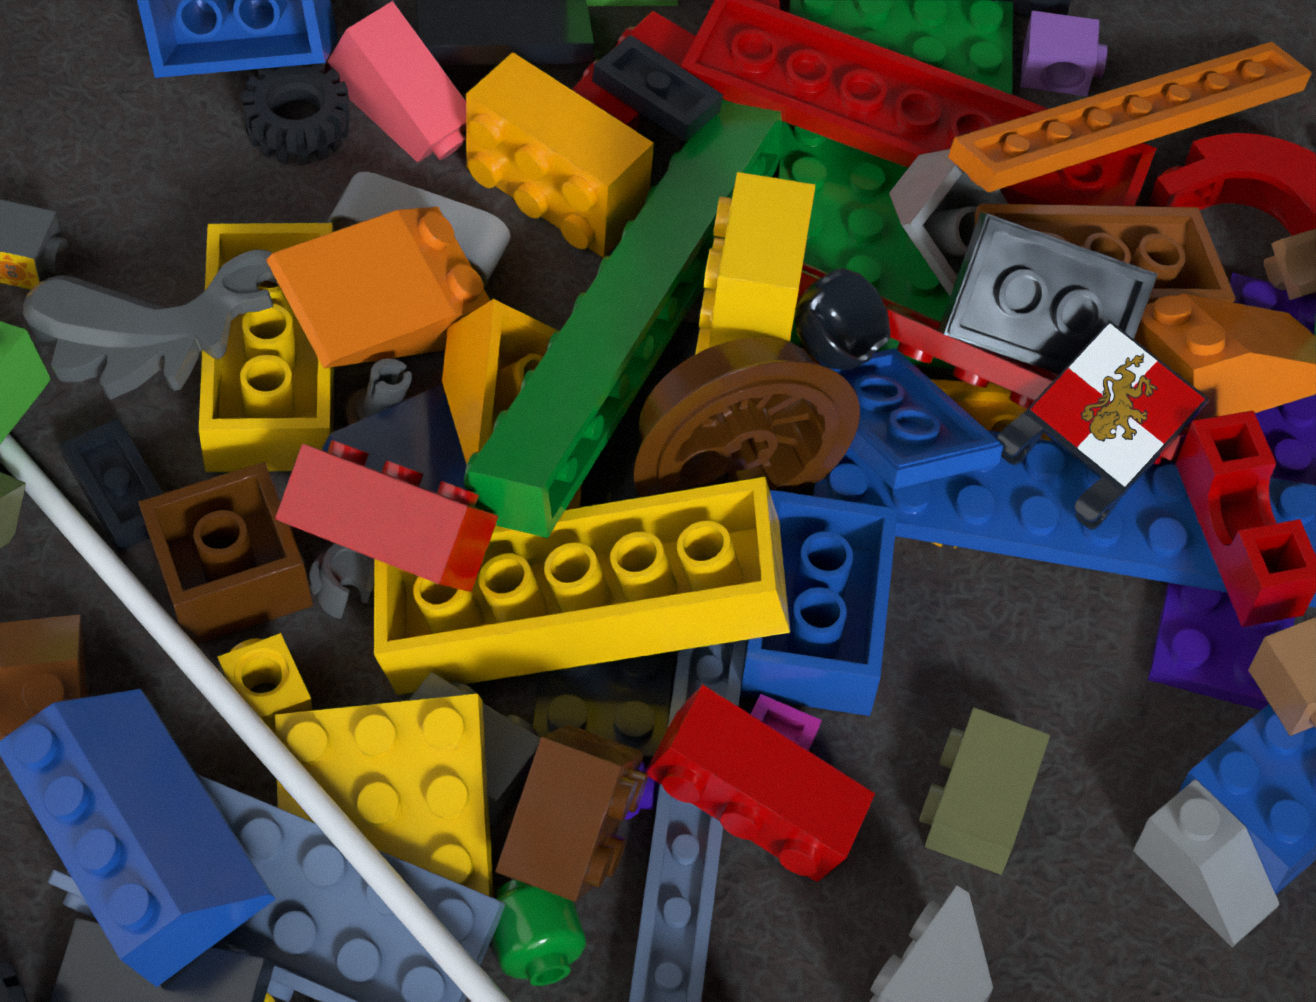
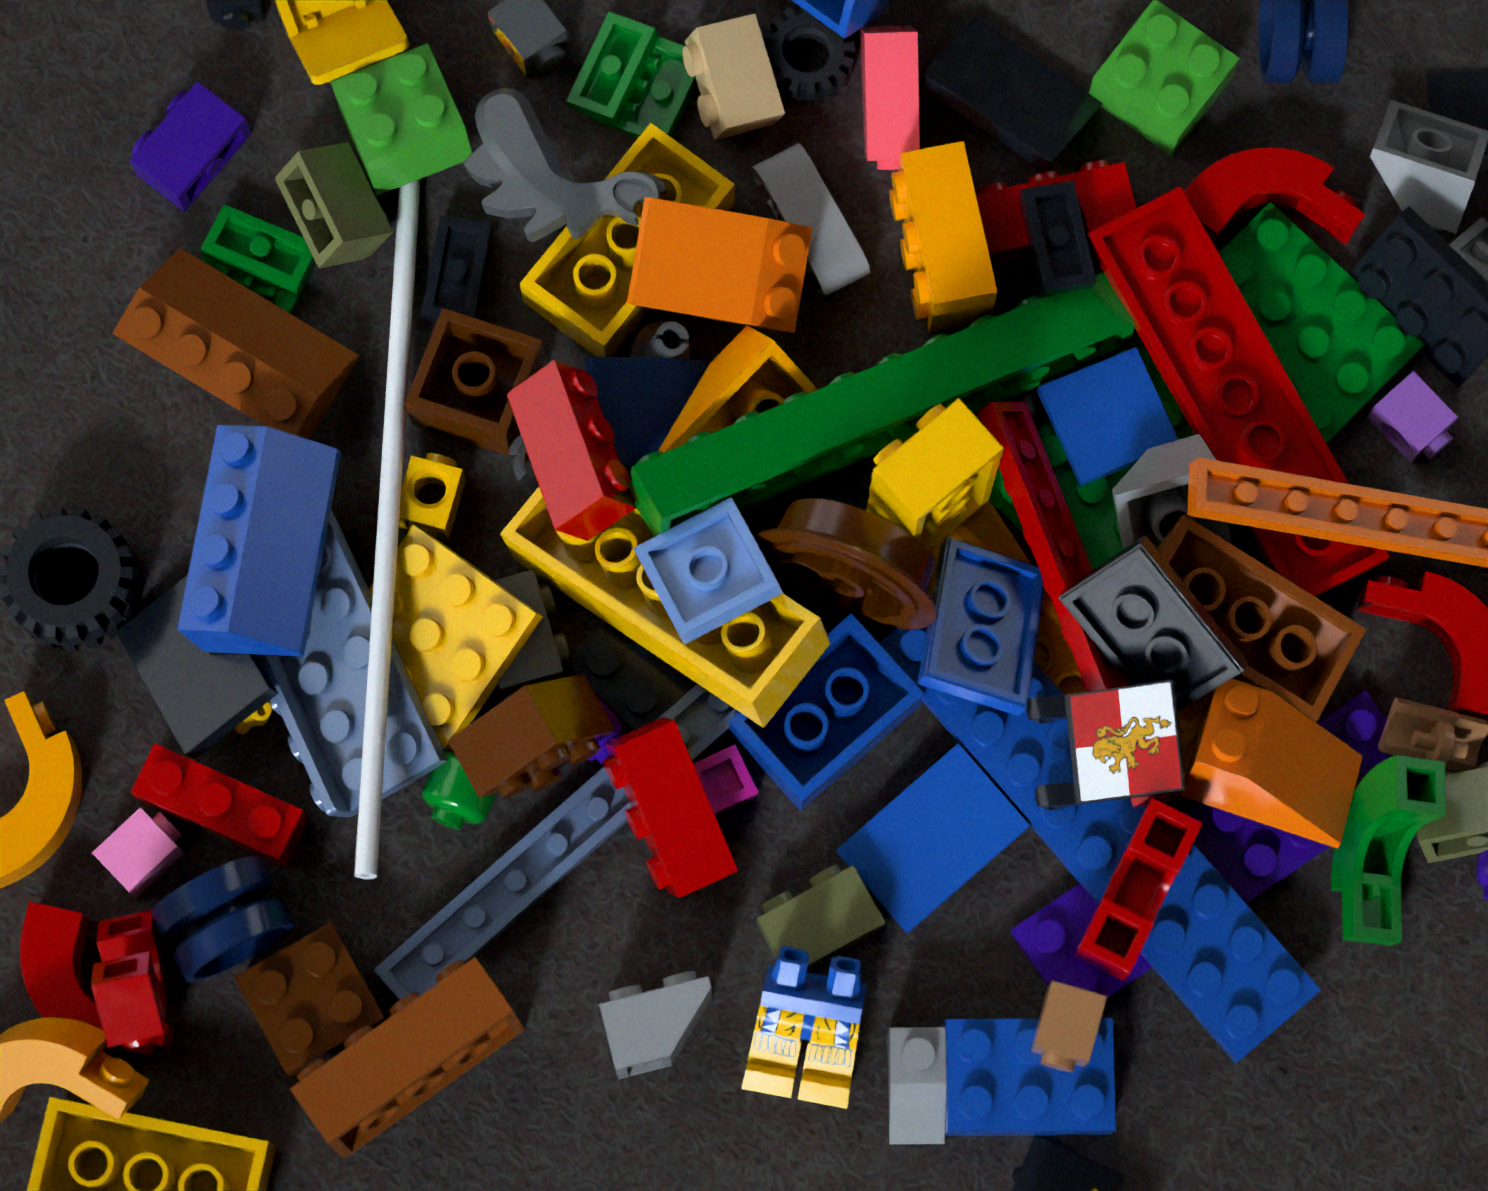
camera: 45 degrees right, 20 degrees up
black hair [794,268,891,370] -> none
none -> green slope [566,11,697,139]
none -> medium blue plate [634,497,783,645]
none -> tan brick [683,14,785,140]
none -> hips [742,946,866,1109]
none -> blue tile [836,743,1031,933]
none -> blue tile [1037,347,1179,487]

